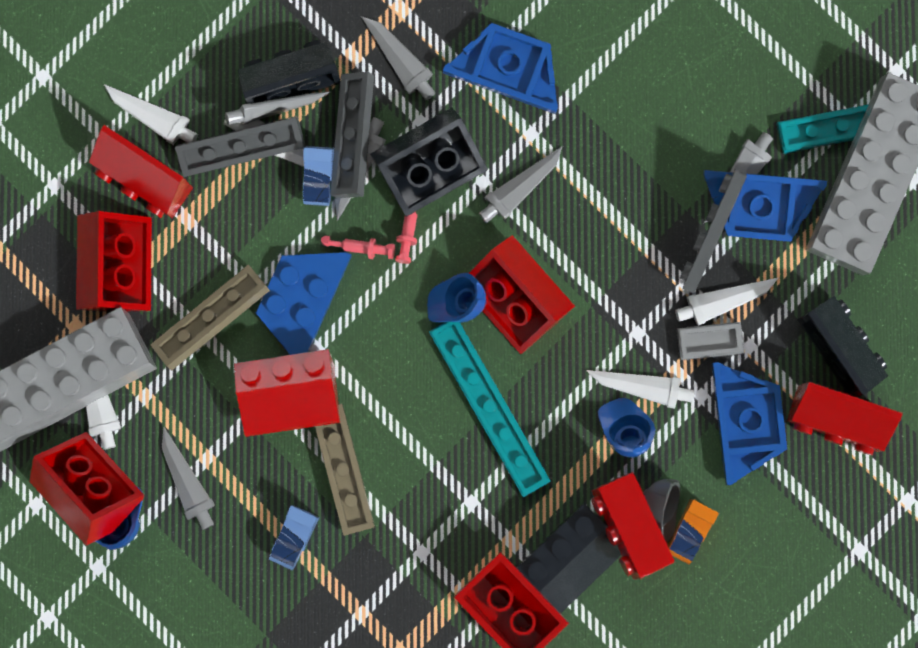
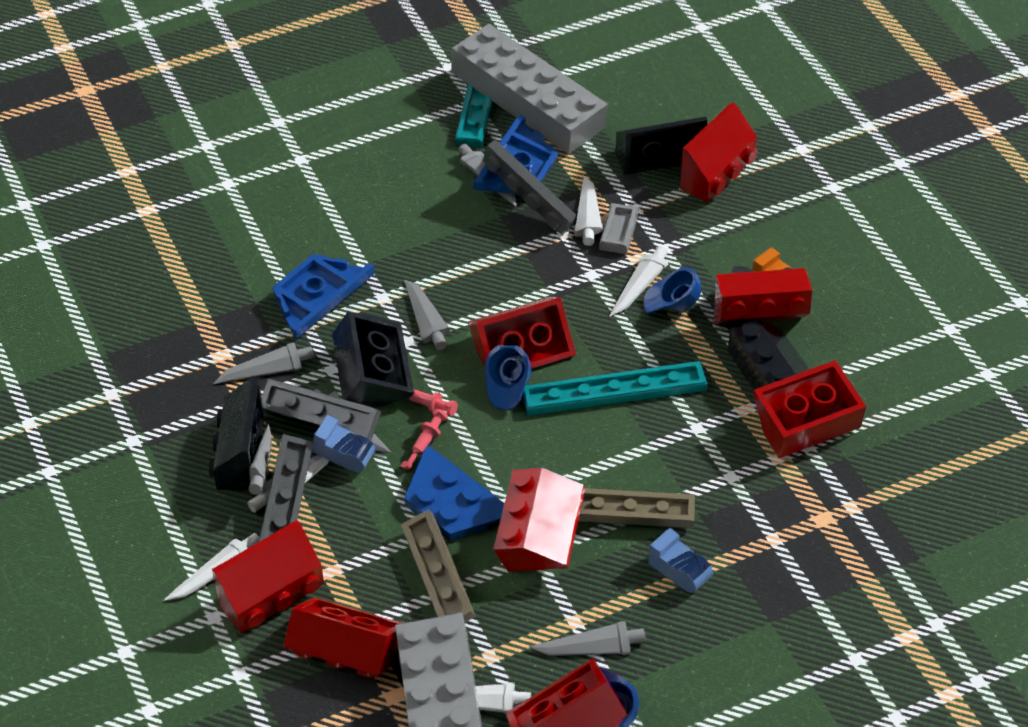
camera: 75 degrees left, 35 degrees down
blue wing [712,362,787,485] -> none

